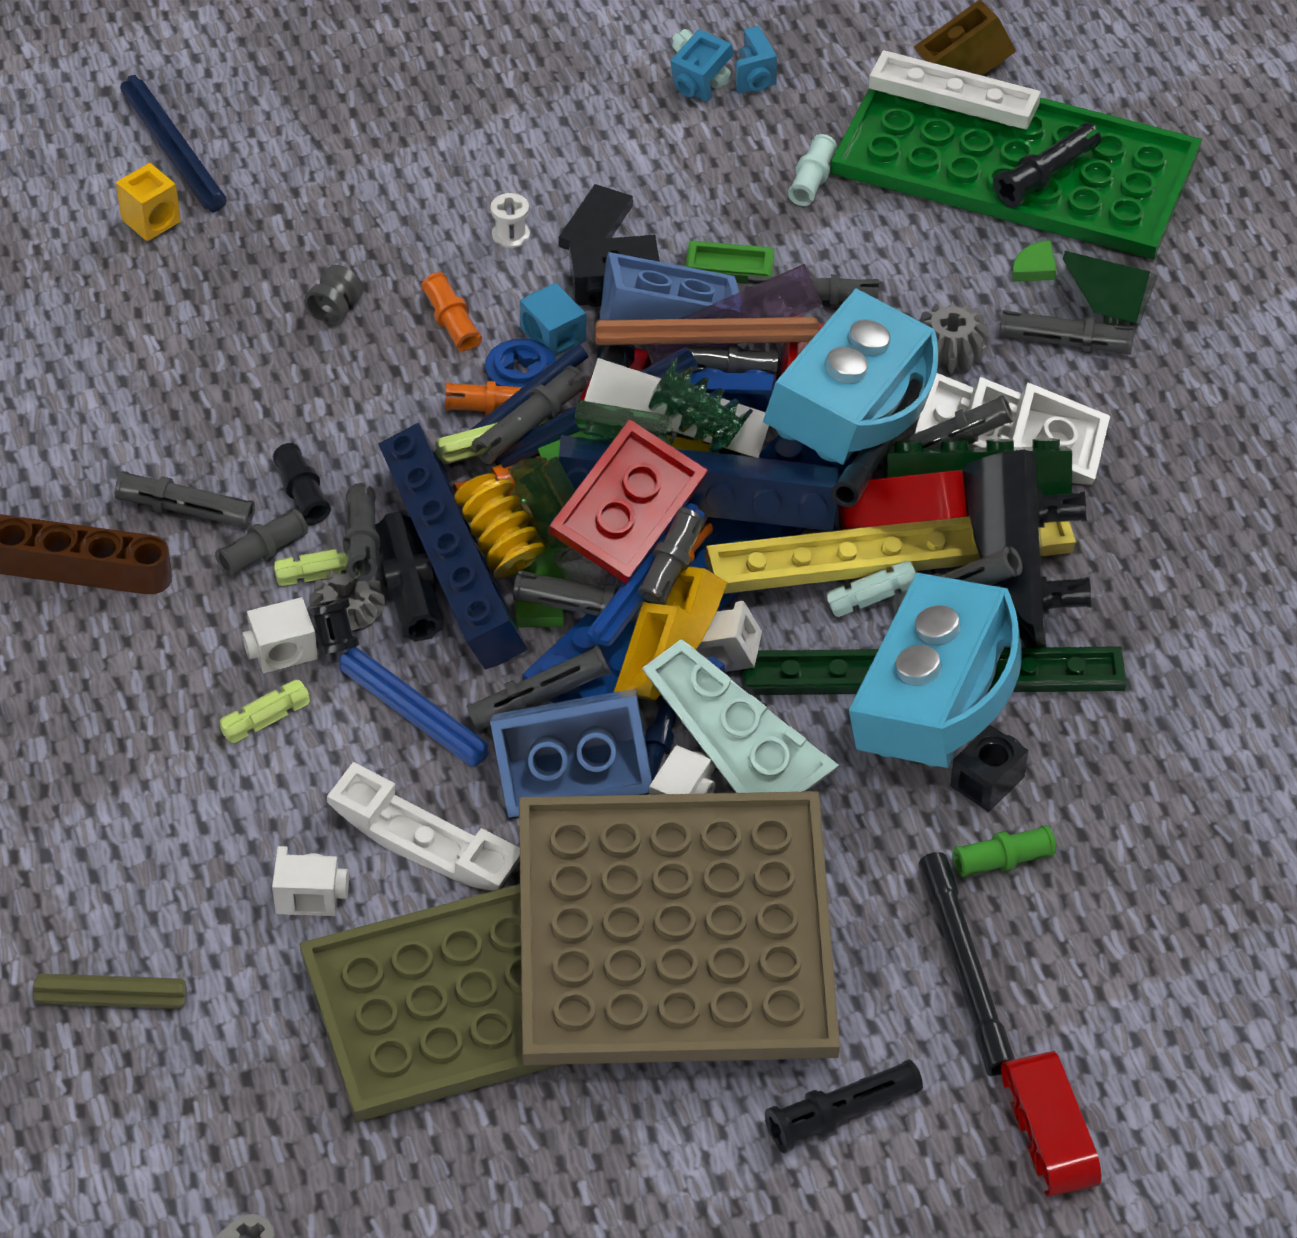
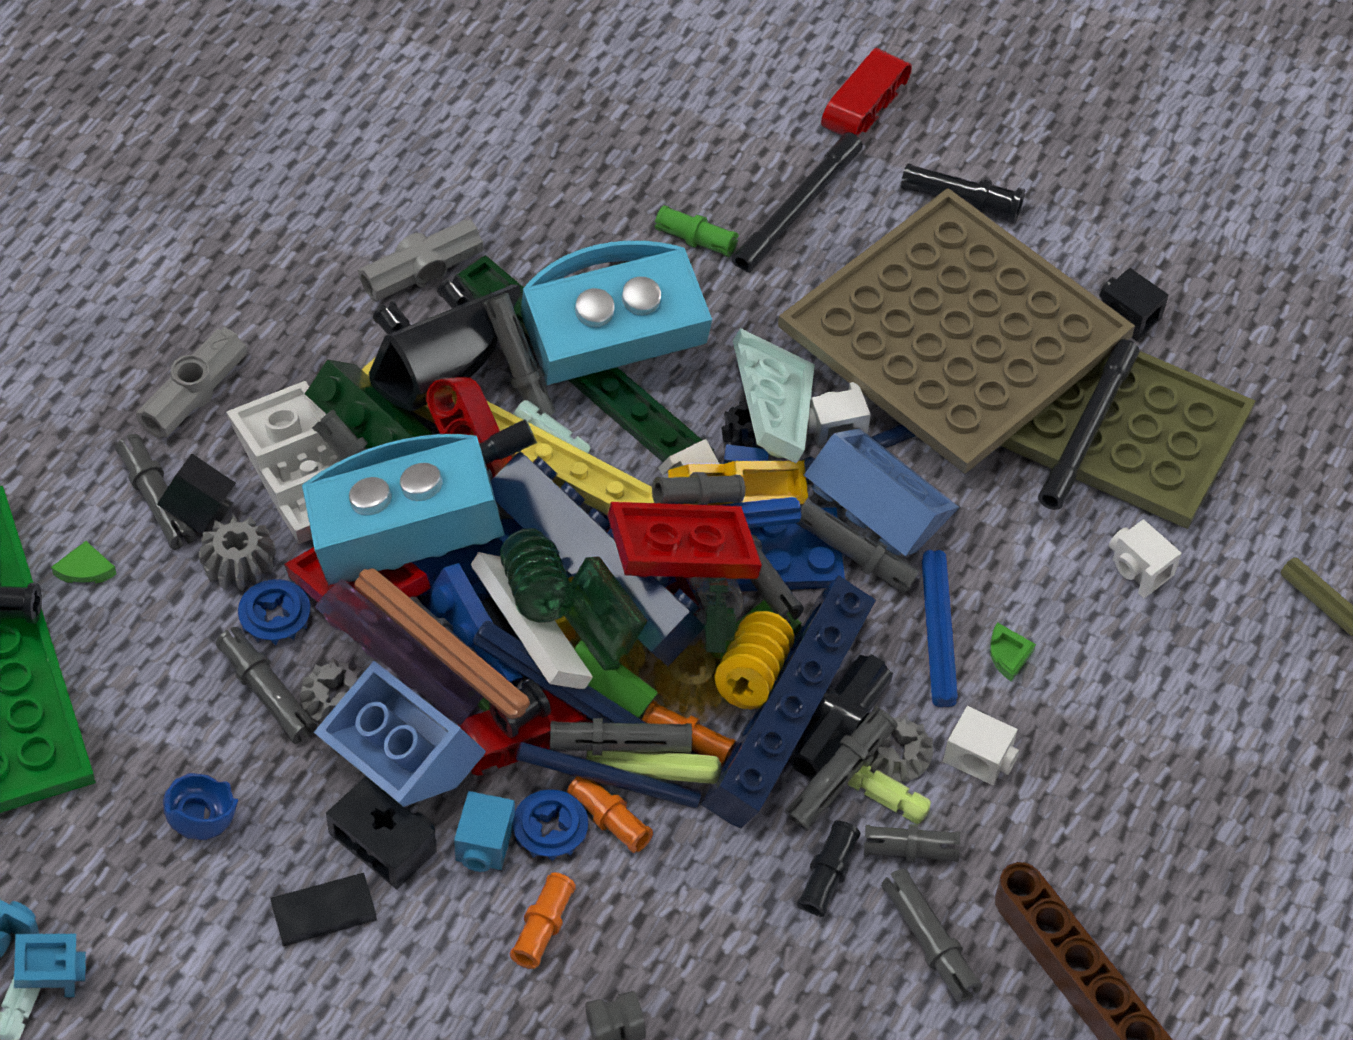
camera: 135 degrees left, 5 degrees up
yellowish green axle [219,679,310,743] -> none
black bush [307,598,359,655] -> none
white slope [327,762,520,891] -> none
white bush [491,193,530,248] -> none
bright green tile [685,240,775,284] -> none
light aqua pin [788,134,837,206] -> none
dark green slope [1063,251,1158,327] -> none
none -> light grey piece [136,327,247,439]
none -> black brick [157,454,236,534]
none -> blue hair [163,773,238,840]
none -> light grey piece [358,219,484,302]
none -> bright green tile [990,622,1036,682]
none -> black piece [1038,339,1140,510]
none -> black brick [1099,268,1169,341]

